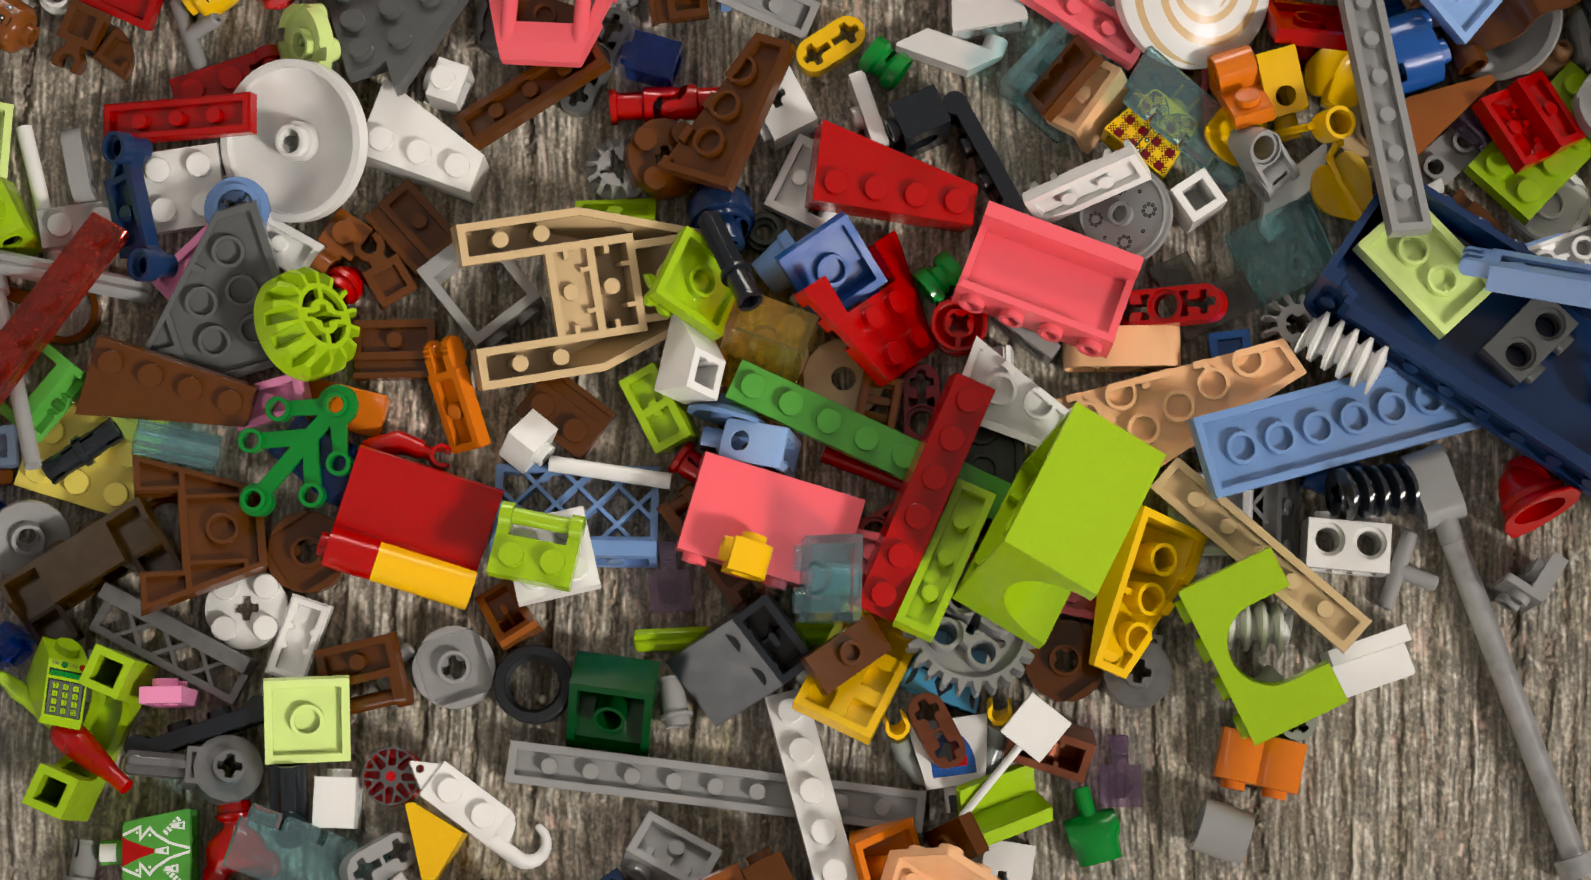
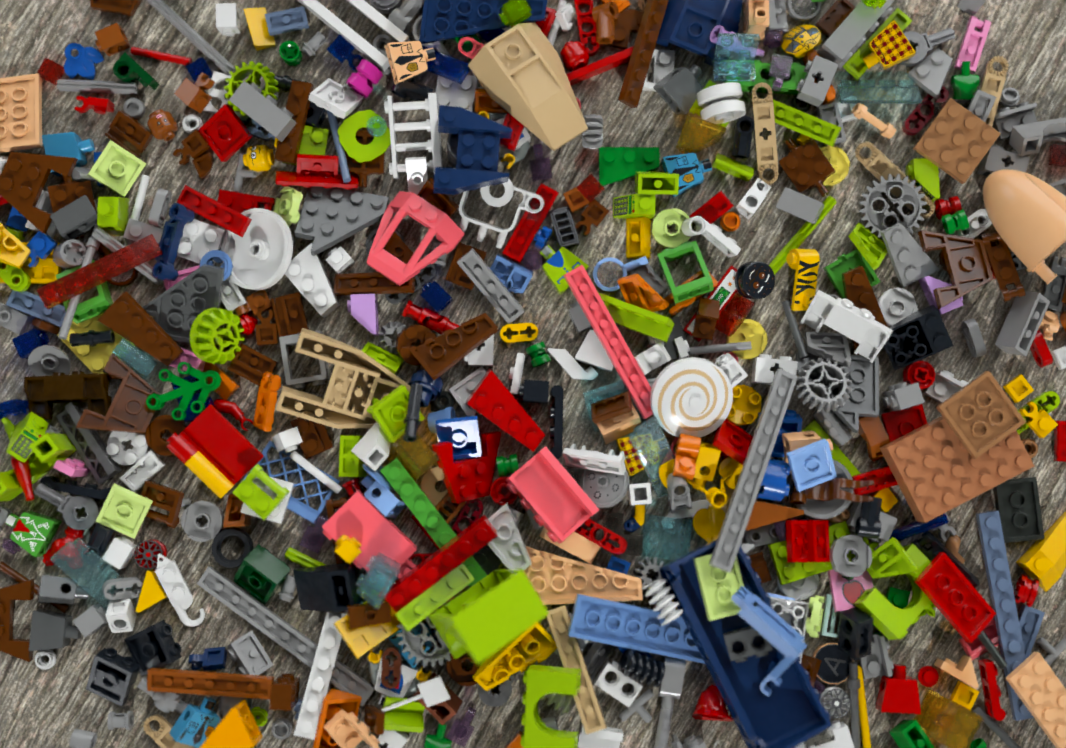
camera: 25 degrees right, 5 degrees up
none -> lavender slope [347,294,379,336]
none -> arm [624,505,645,532]

